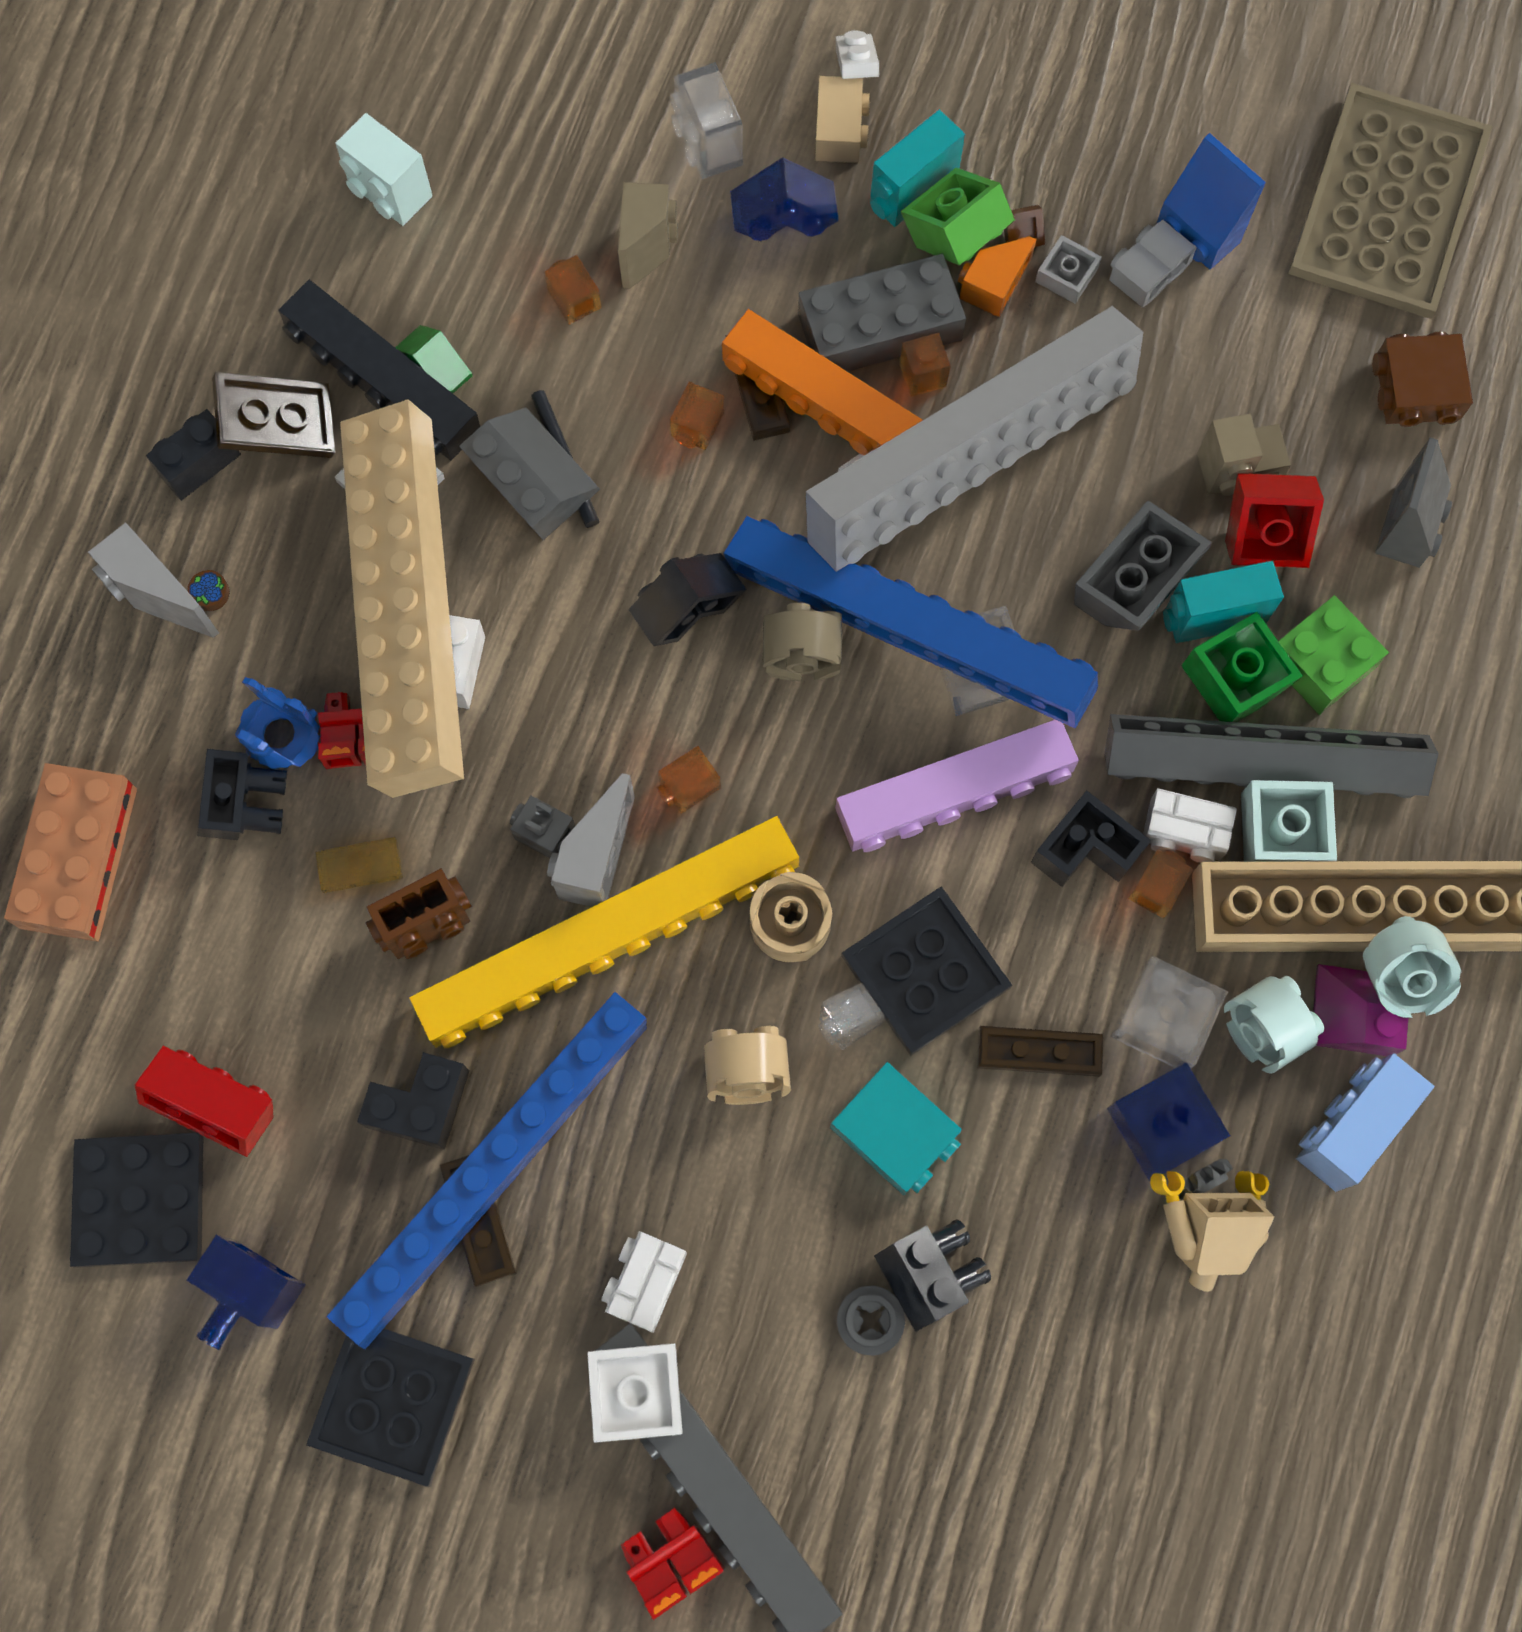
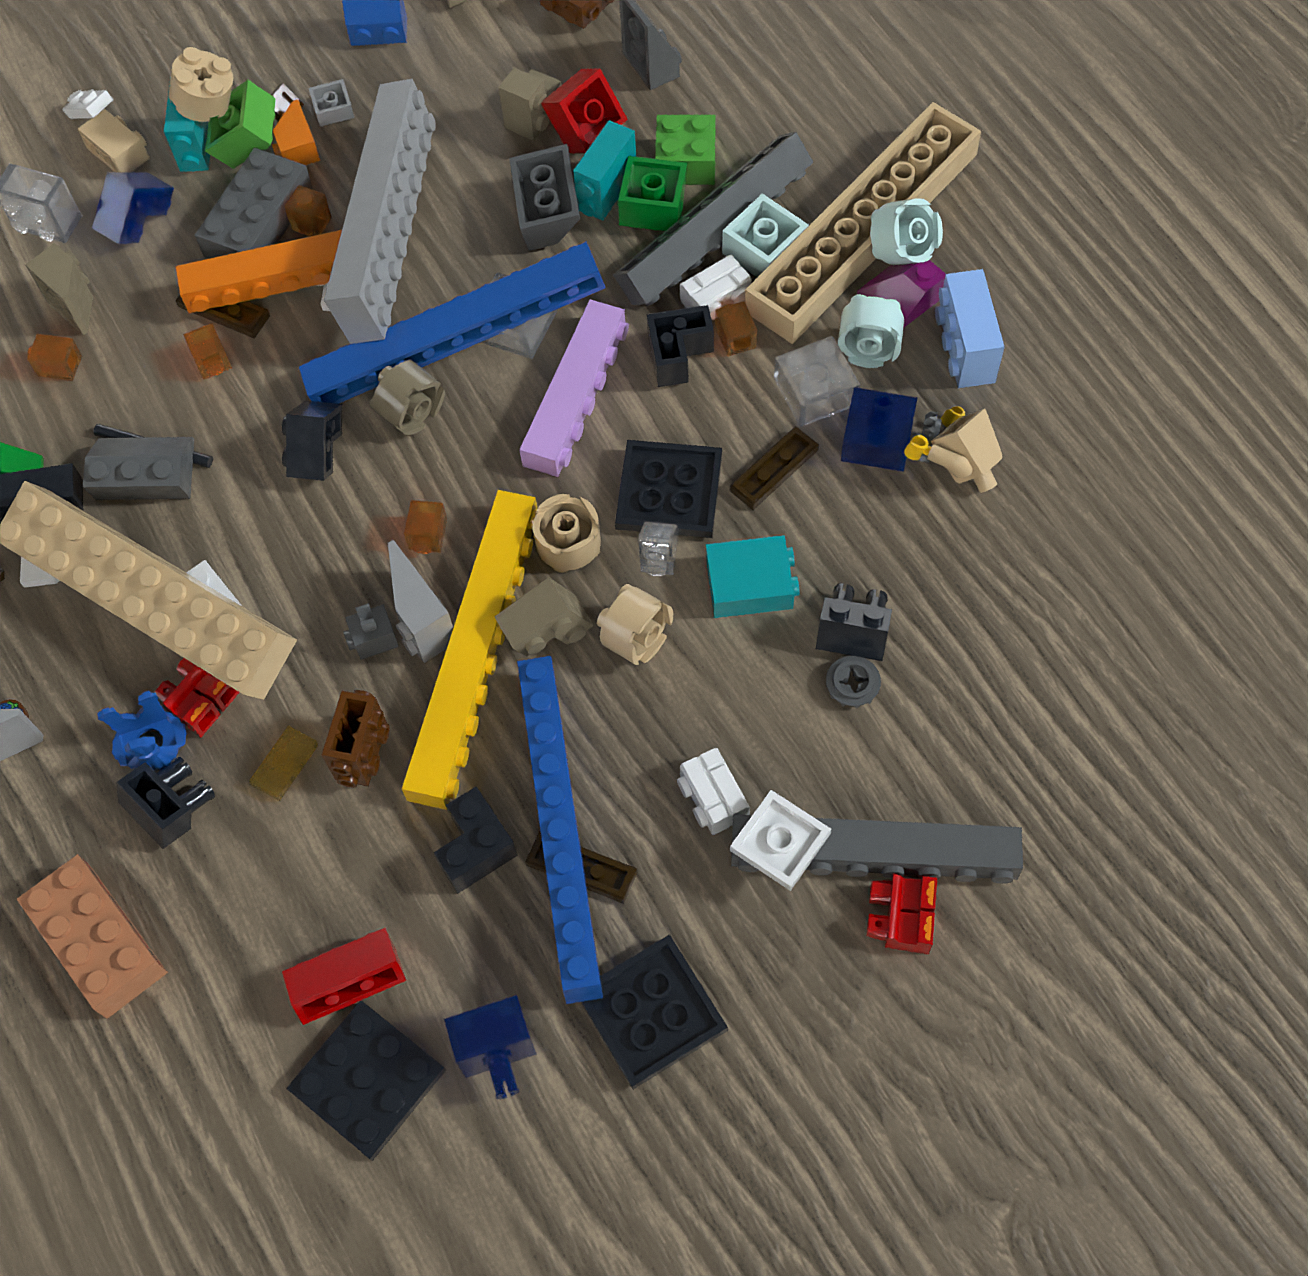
camera: 45 degrees left, 10 degrees down
light grey brick [1109,220,1197,308] -> none
none -> tan brick [169,47,233,122]
none -> dark tan brick [495,577,594,657]

